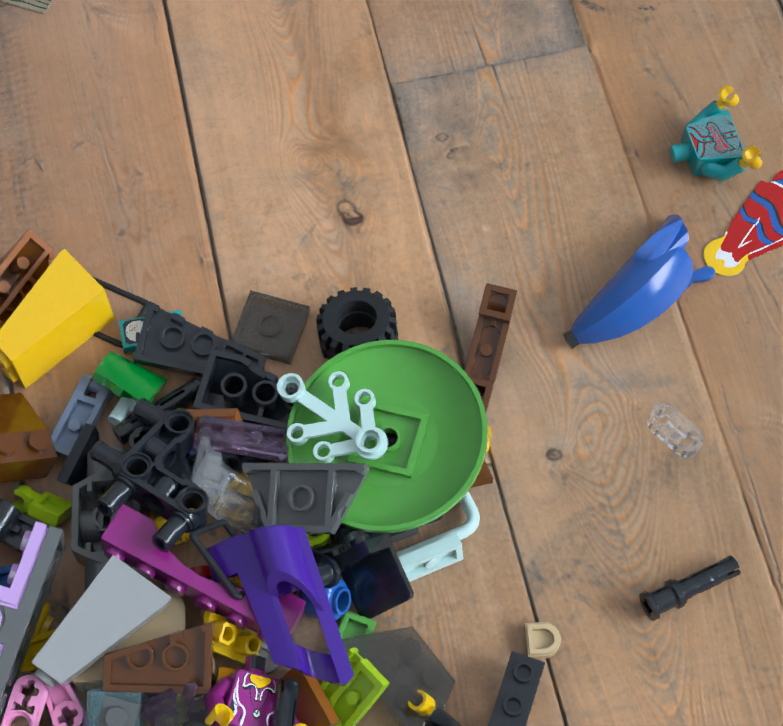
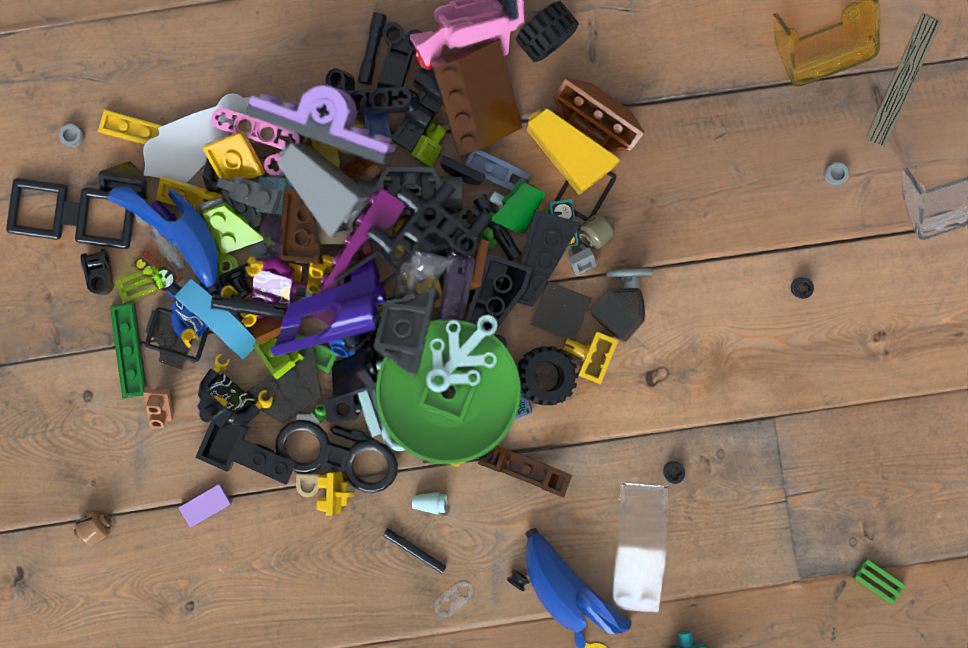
camera: 95 degrees right, 25 degrees up
black pin [639,555,741,621] -> none
none -> black bar [275,420,398,493]
none -> arm [296,403,327,425]
none -> yellow hips [317,471,355,516]
none -> black brick [325,395,361,423]
none -> black piece [330,426,375,442]
none -> clear orange tile [341,156,386,182]
none -> black bar [383,528,447,574]
none -> light aqua cone [412,491,448,515]
none -> black bush [507,569,530,591]
none -> yellow brick [563,332,619,385]
none -> light grey tile [568,244,597,276]
none -> dark tan head [579,214,614,249]
none -> clear smoke piece [587,268,654,343]
none -> clear windscreen [611,483,668,612]
none -> black bush [663,461,685,484]
none -> black bush [791,278,814,299]
none -> light grey tile [824,162,849,186]

